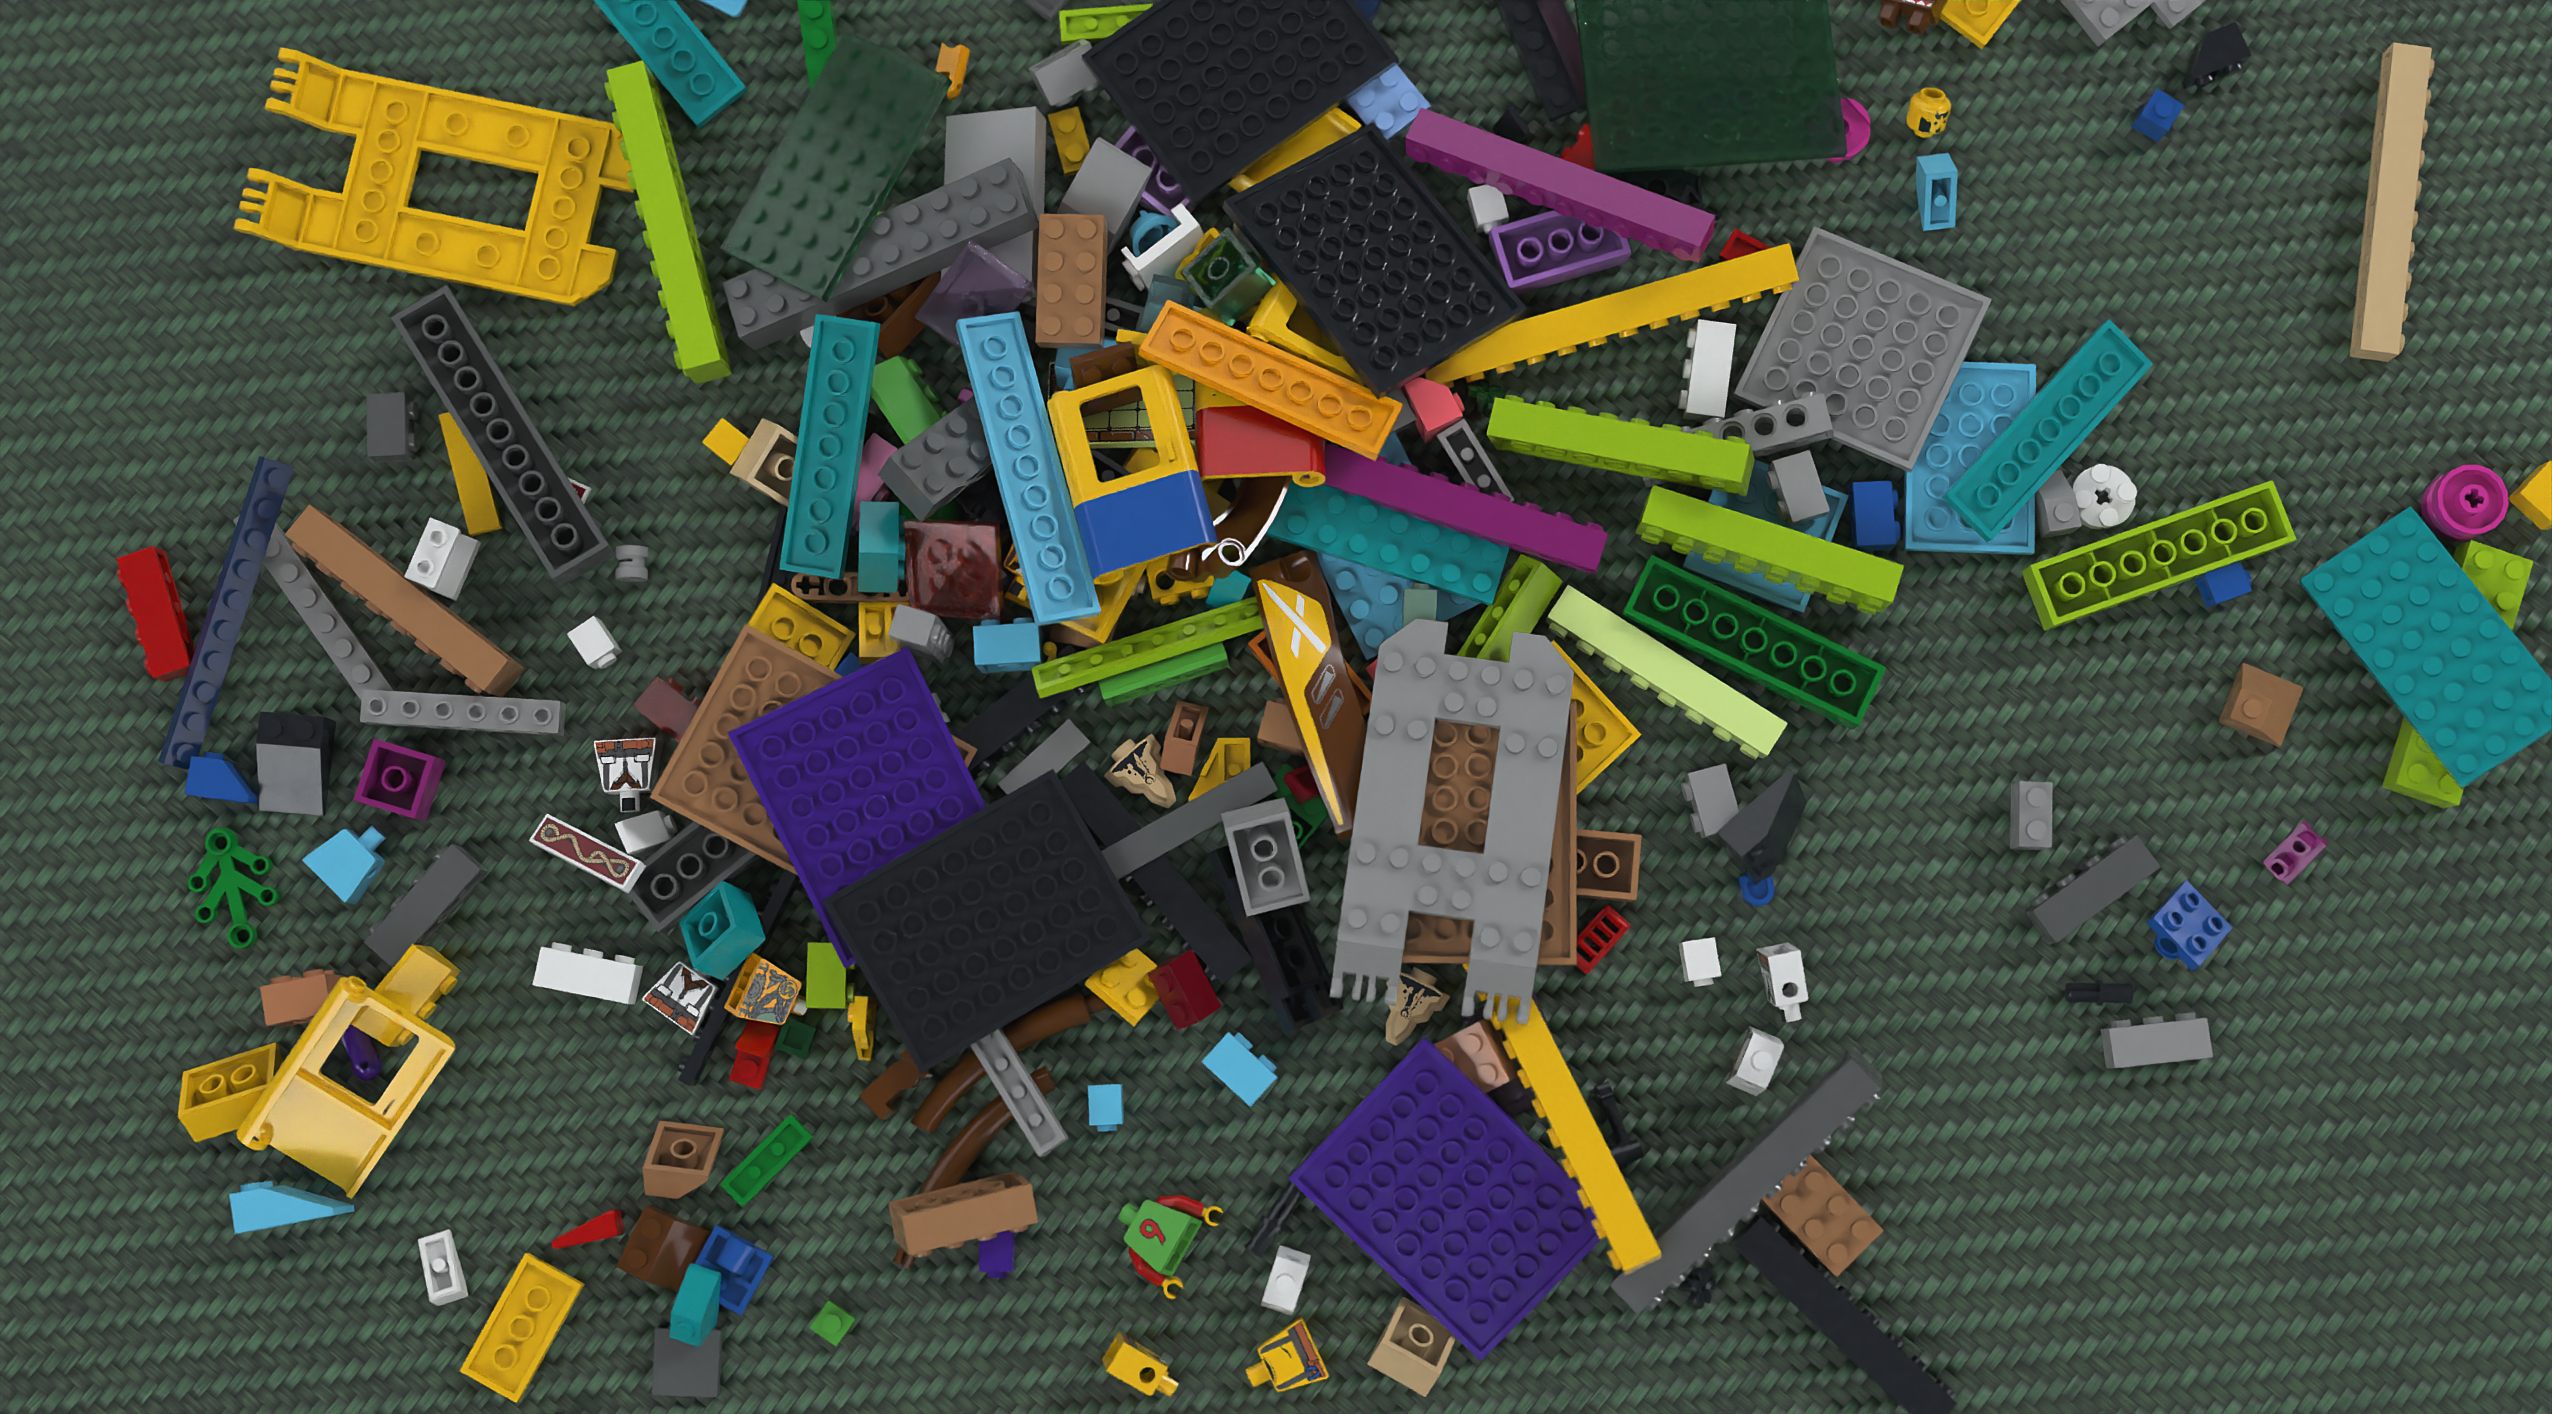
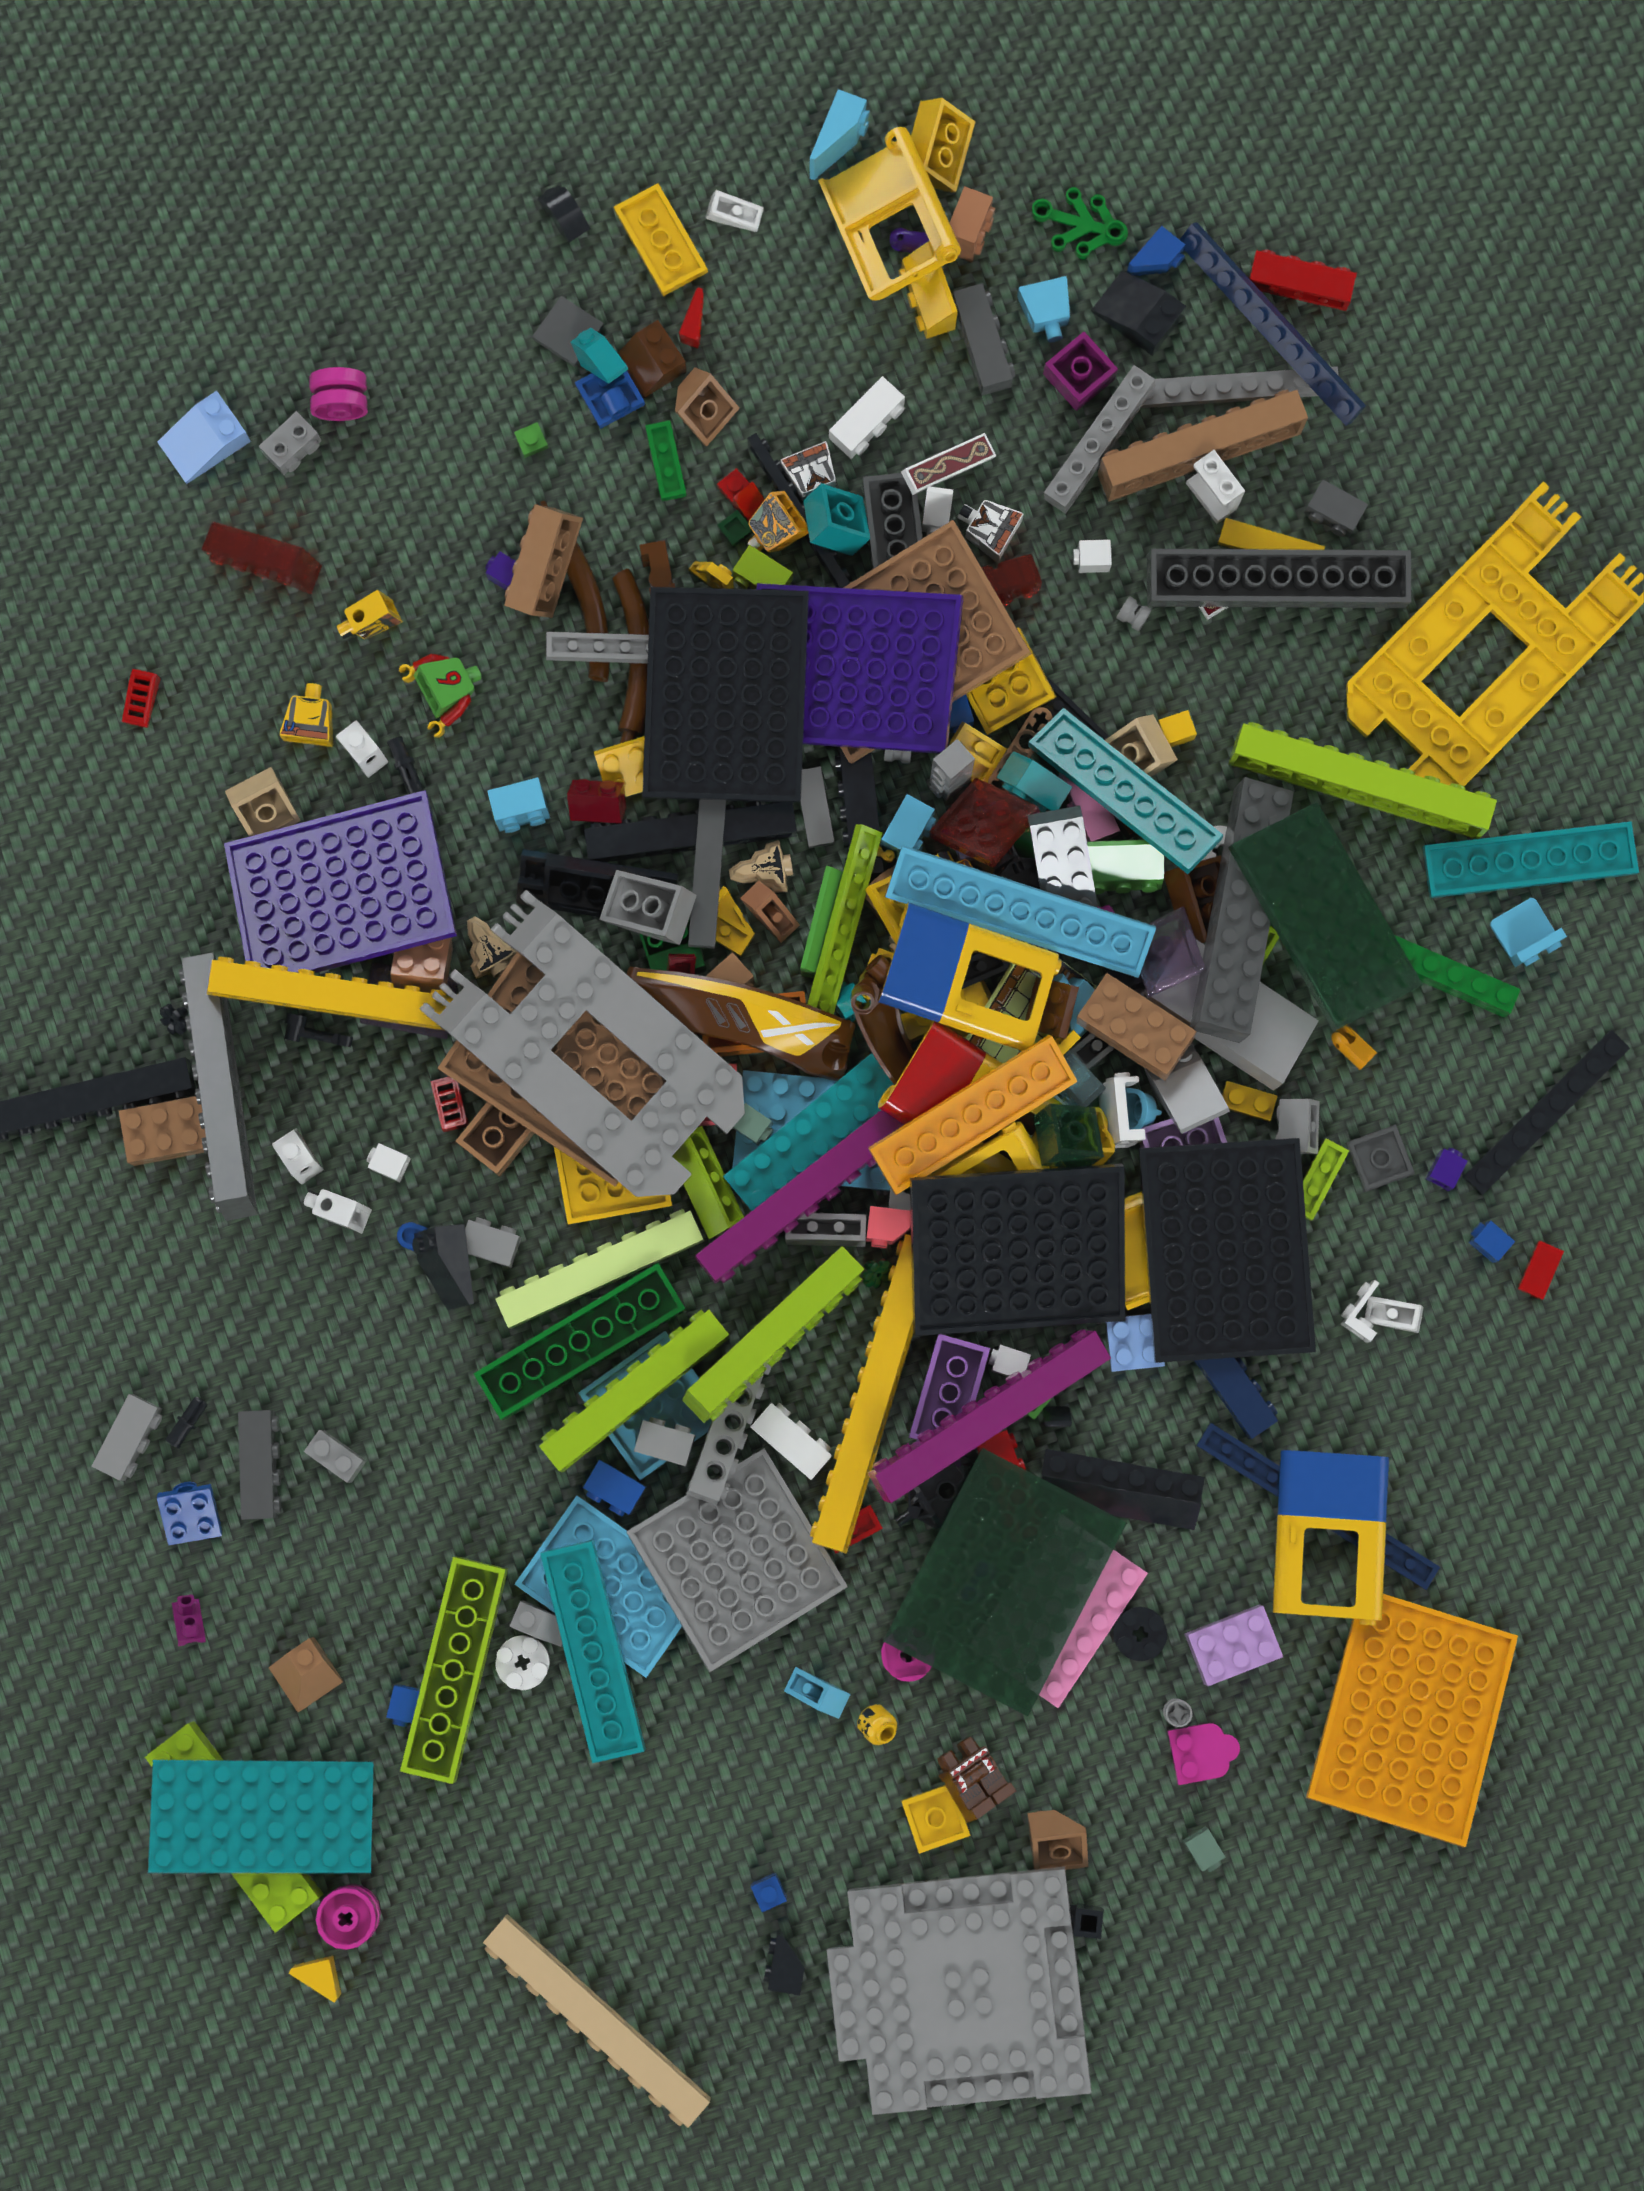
camera: 115 degrees right, 0 degrees up
medium azure brick [1088,1084,1124,1131] -> none

